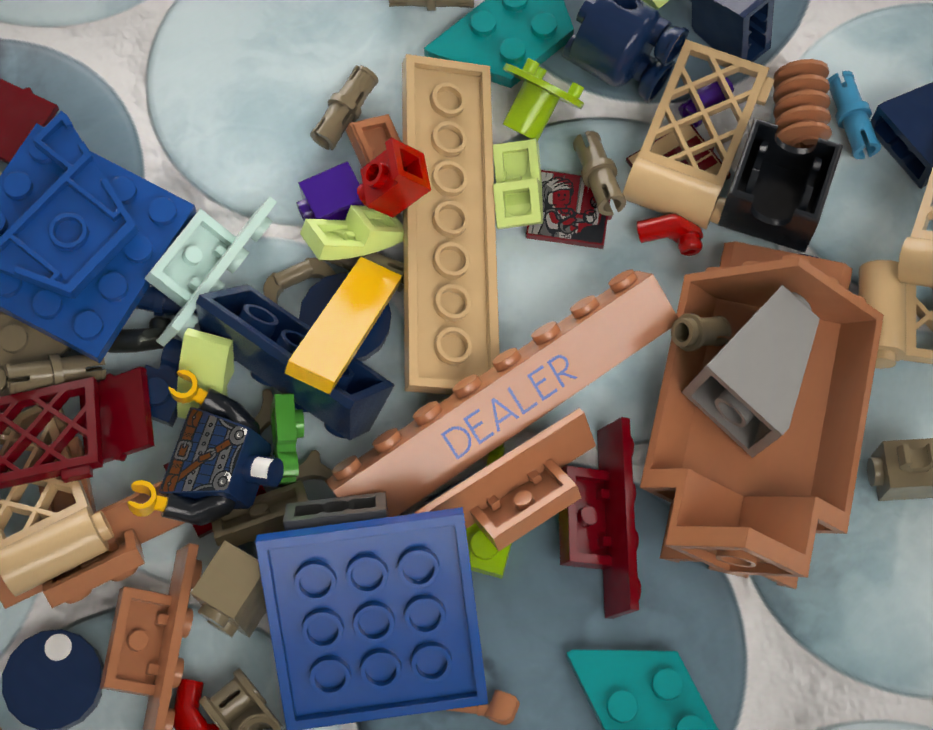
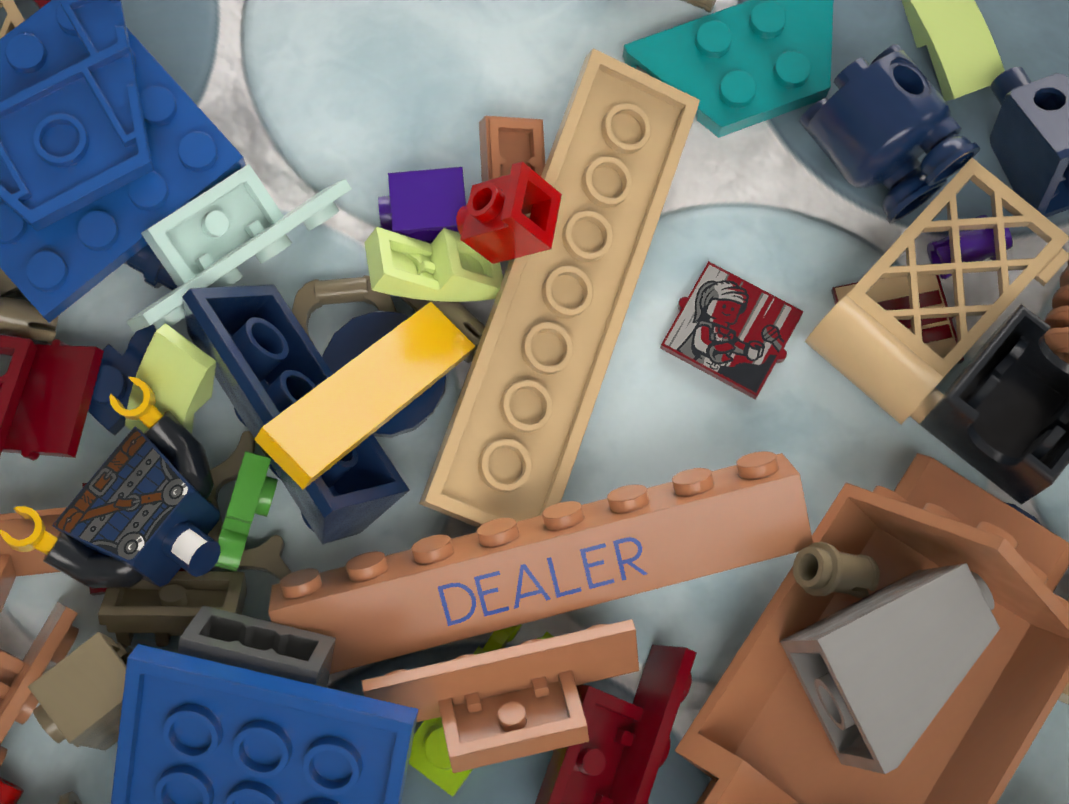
camera: 15 degrees right, 5 degrees up
pearl dark grey arm [108,316,175,353] -> none
dark tan pin [310,65,379,150] -> none
yellowish green slope [493,138,543,229] -> none
lime piece [503,58,584,141] -> none
dark tan pin [573,131,626,216] -> none
red arm [637,214,703,256] -> none

